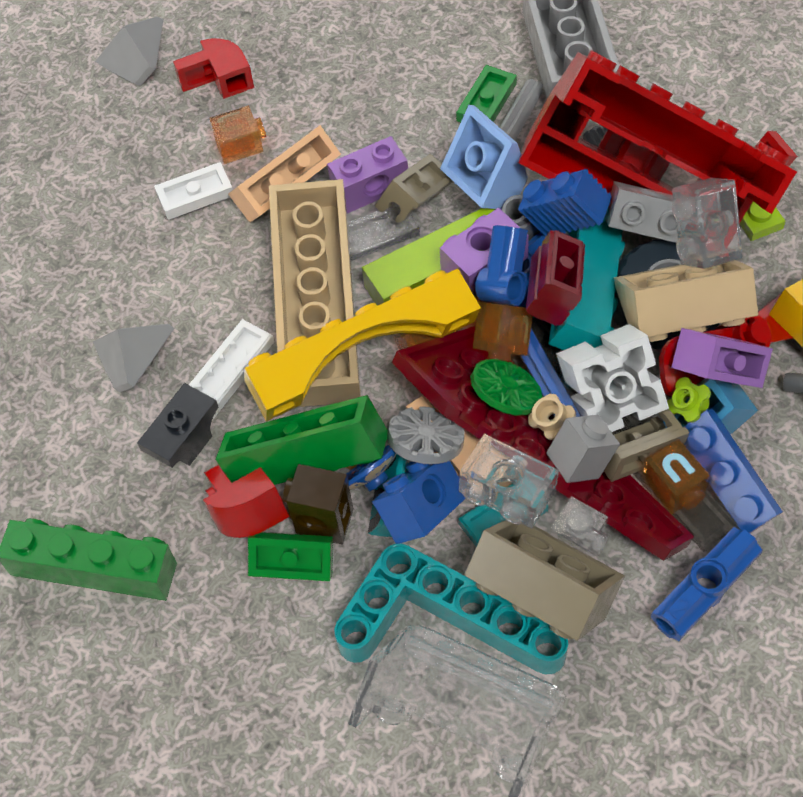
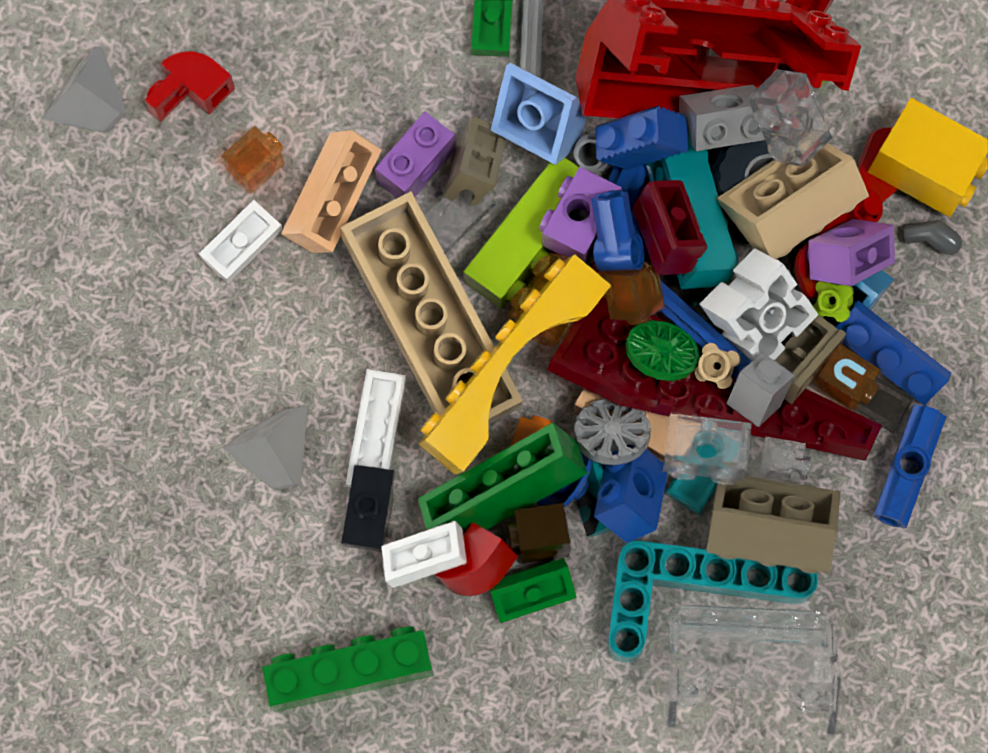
camera: 25 degrees left, 15 degrees up
none -> white plate [381,521,467,588]

